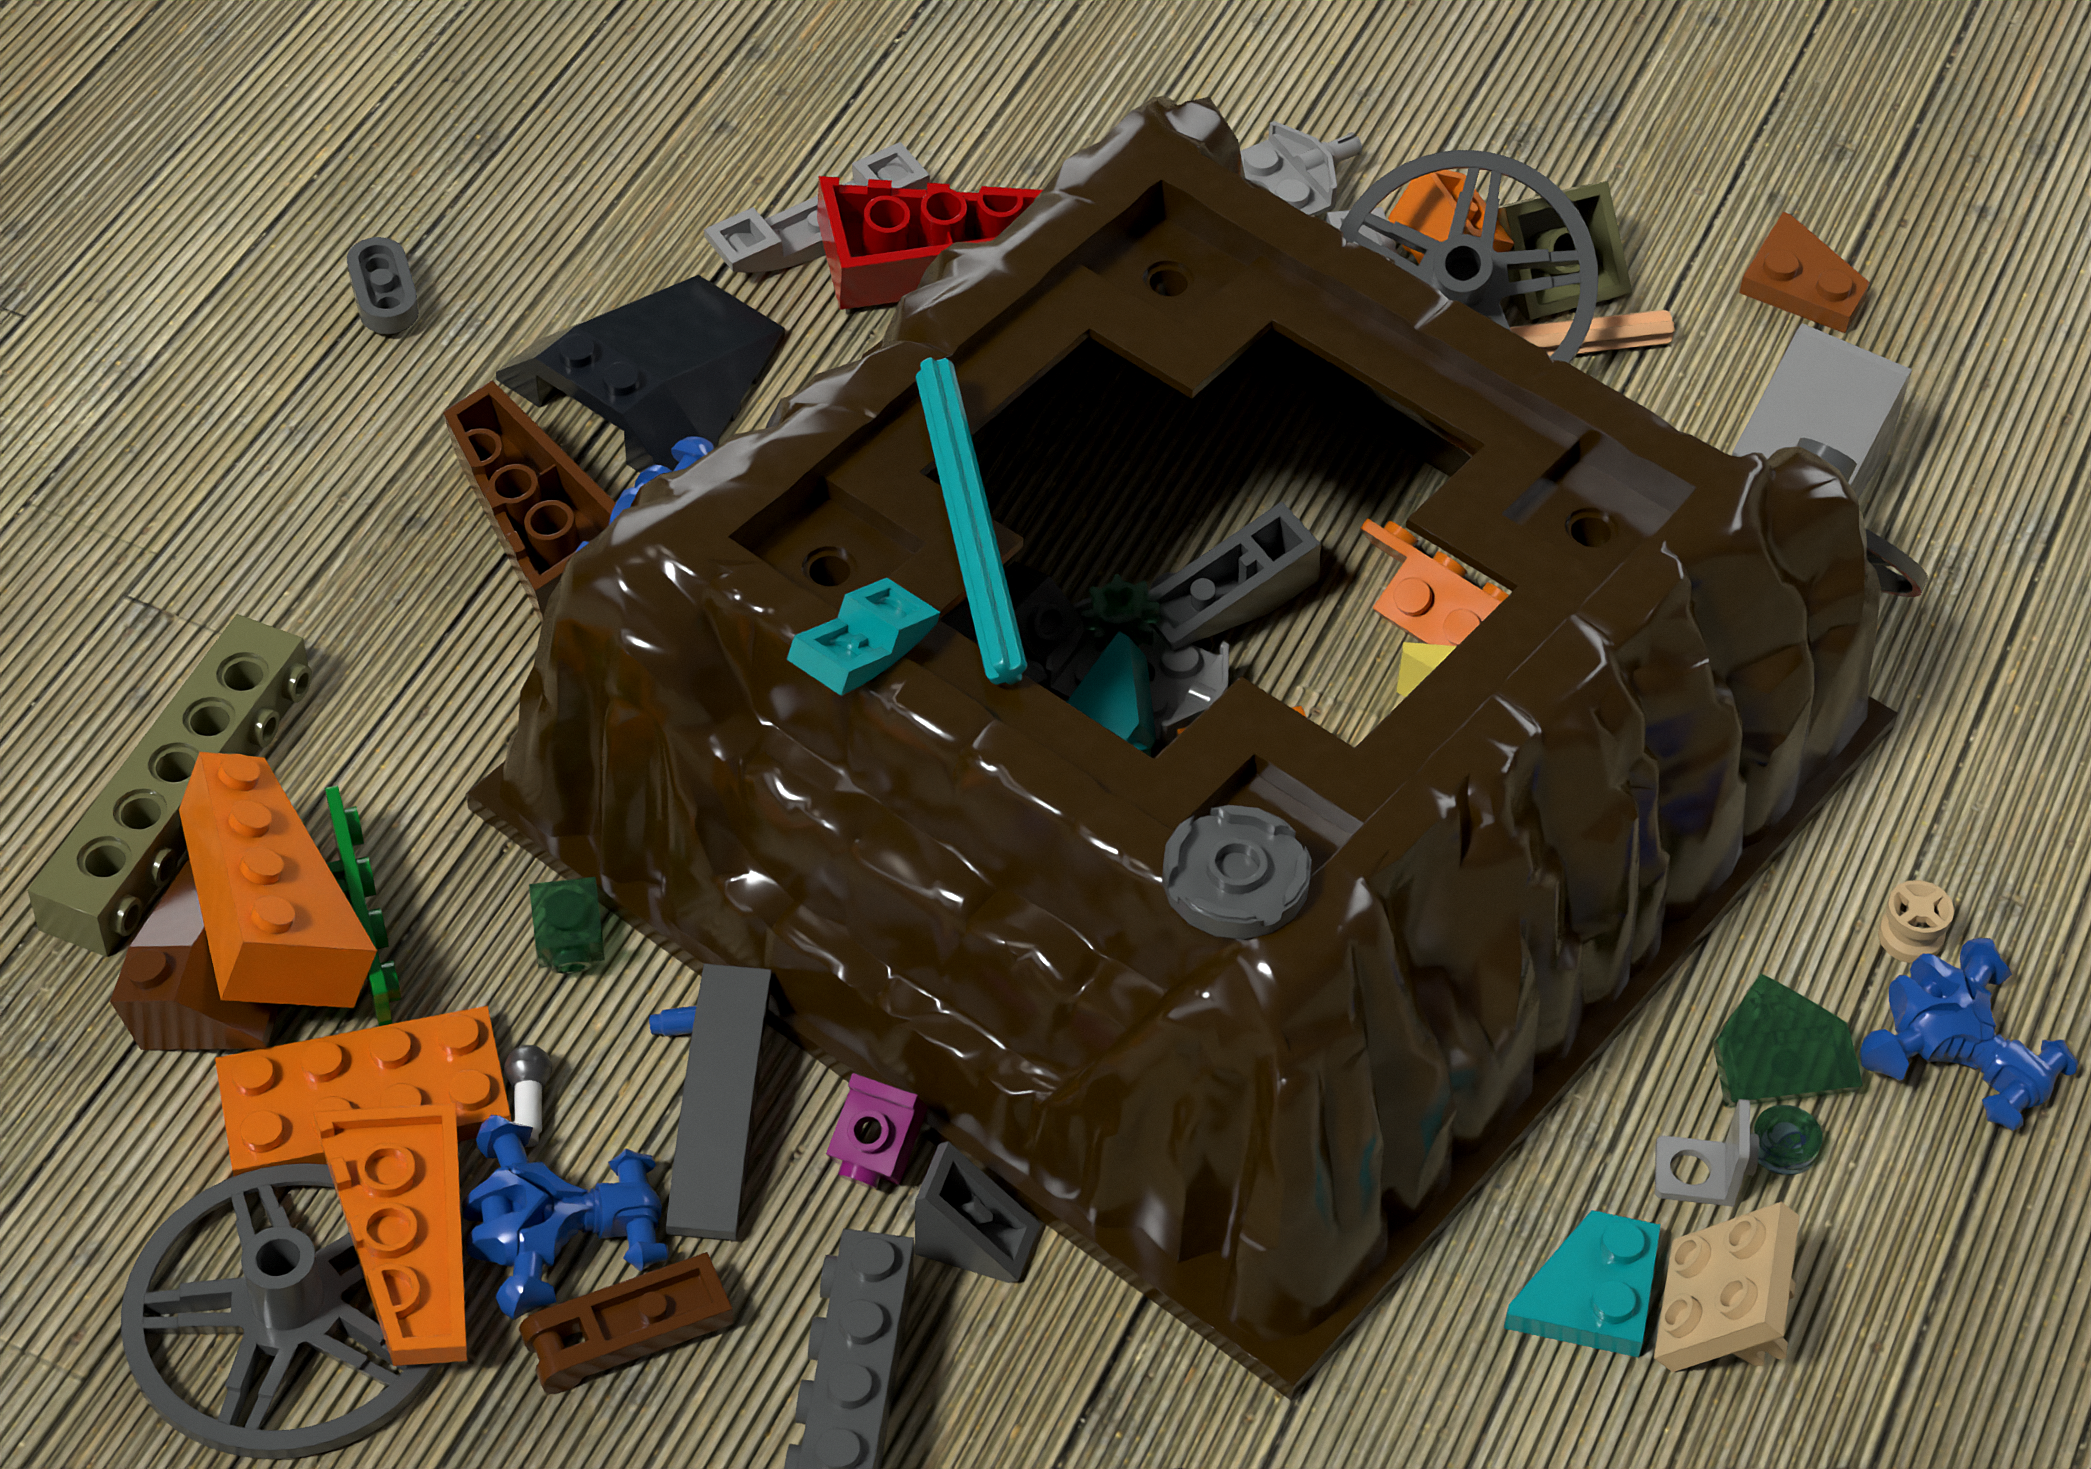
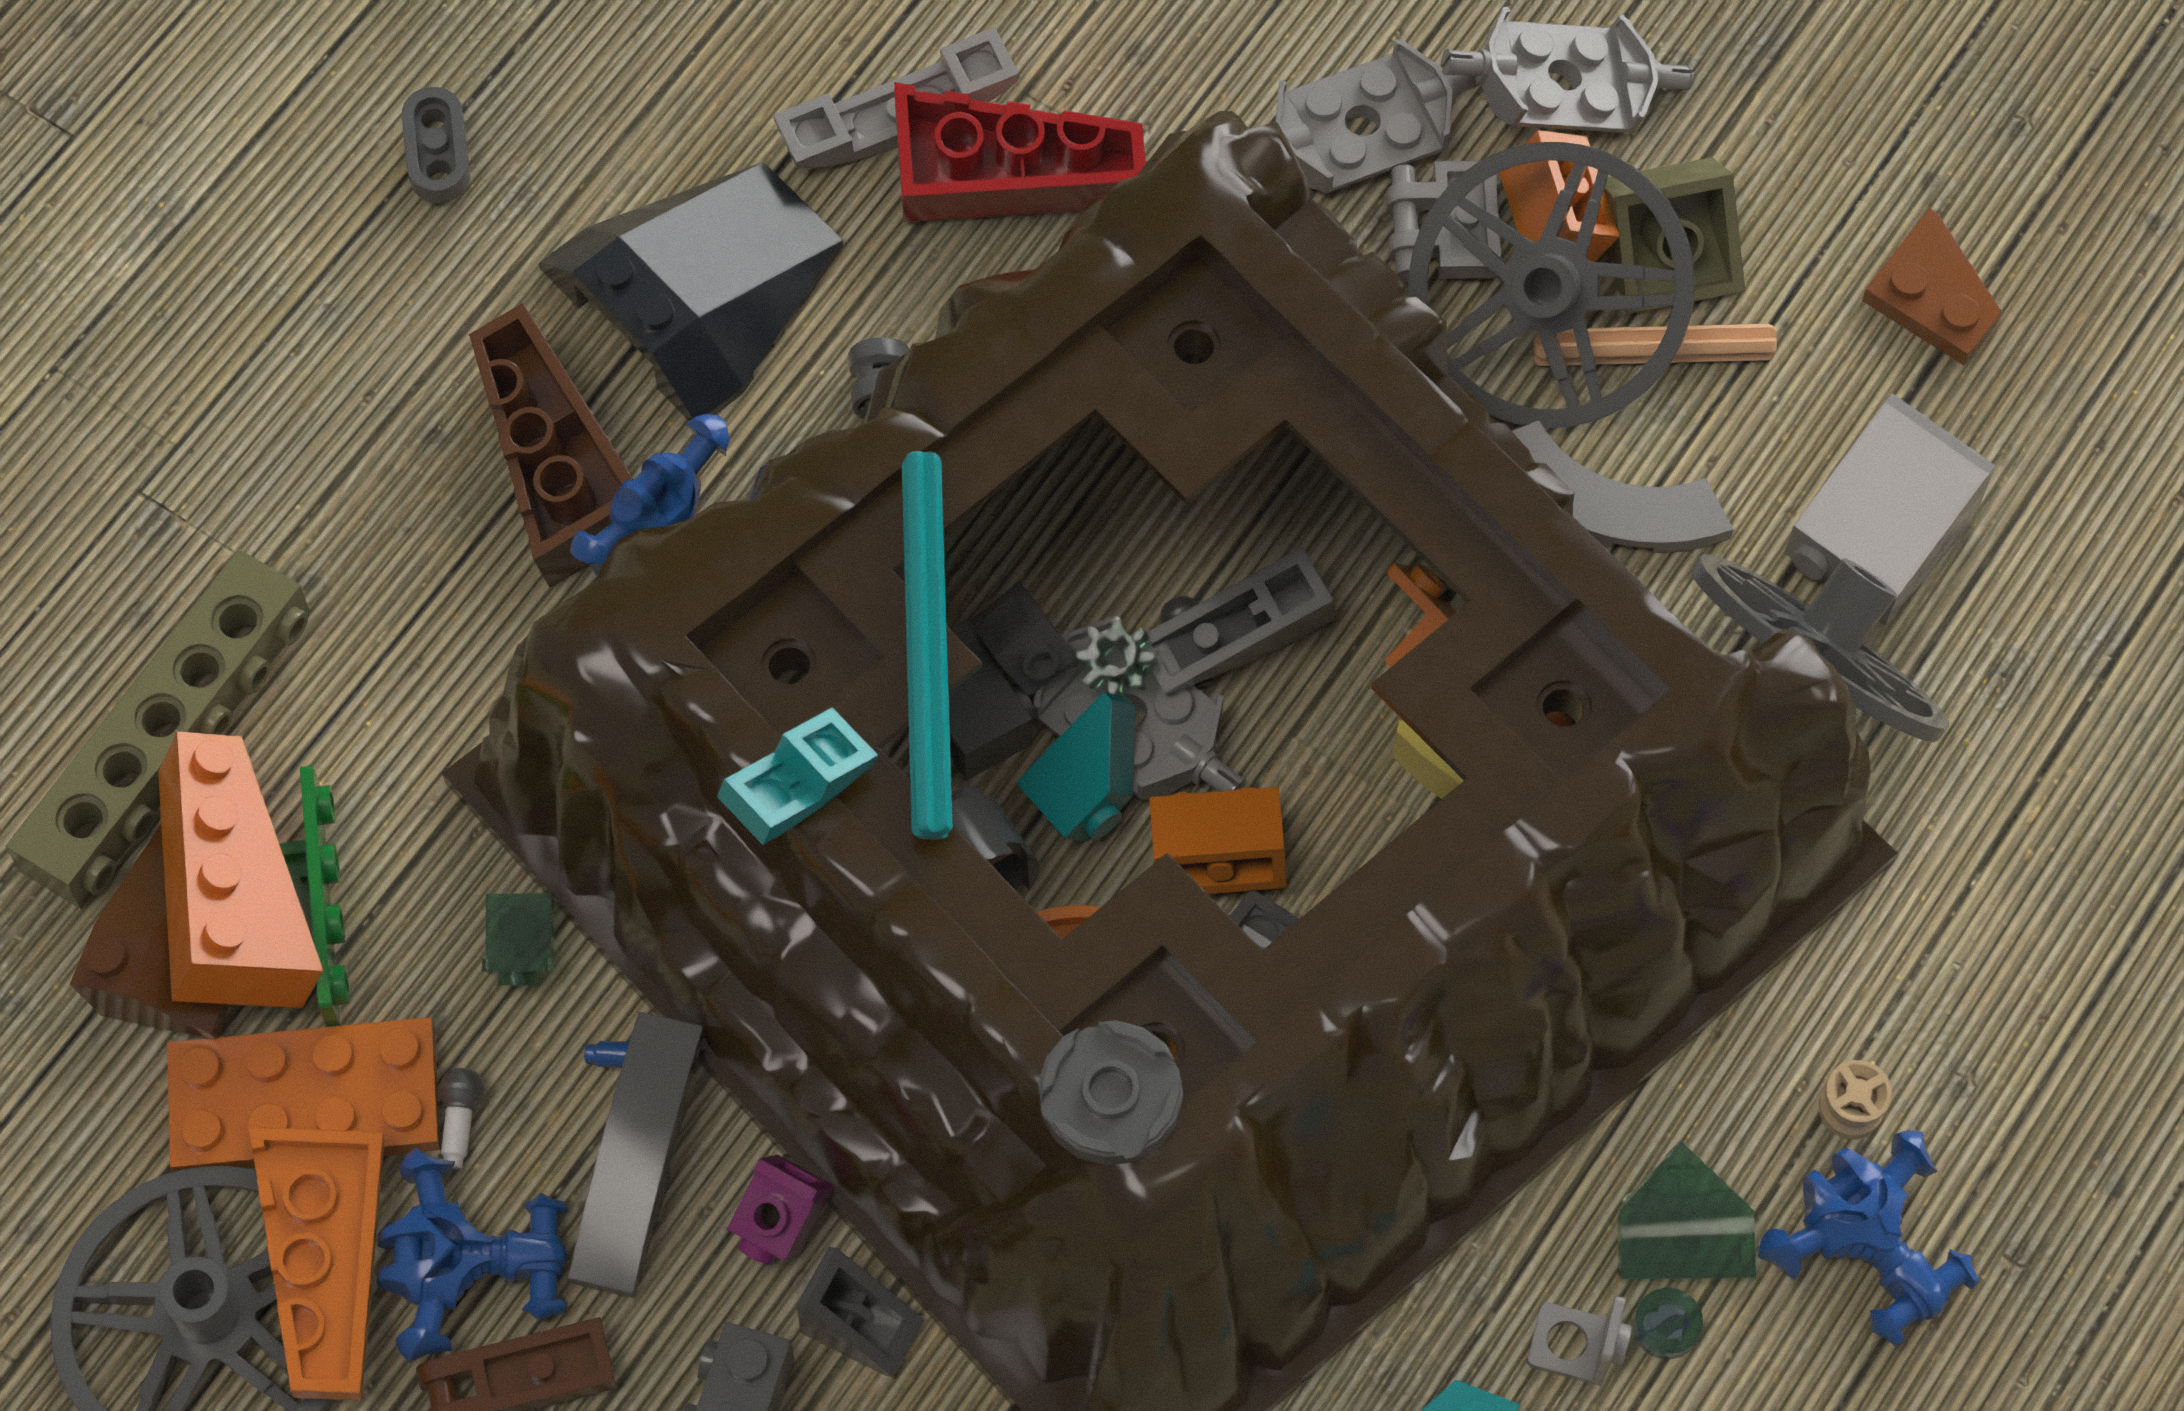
camera: 10 degrees right, 15 degrees up
none -> light grey plate [1441,7,1694,133]

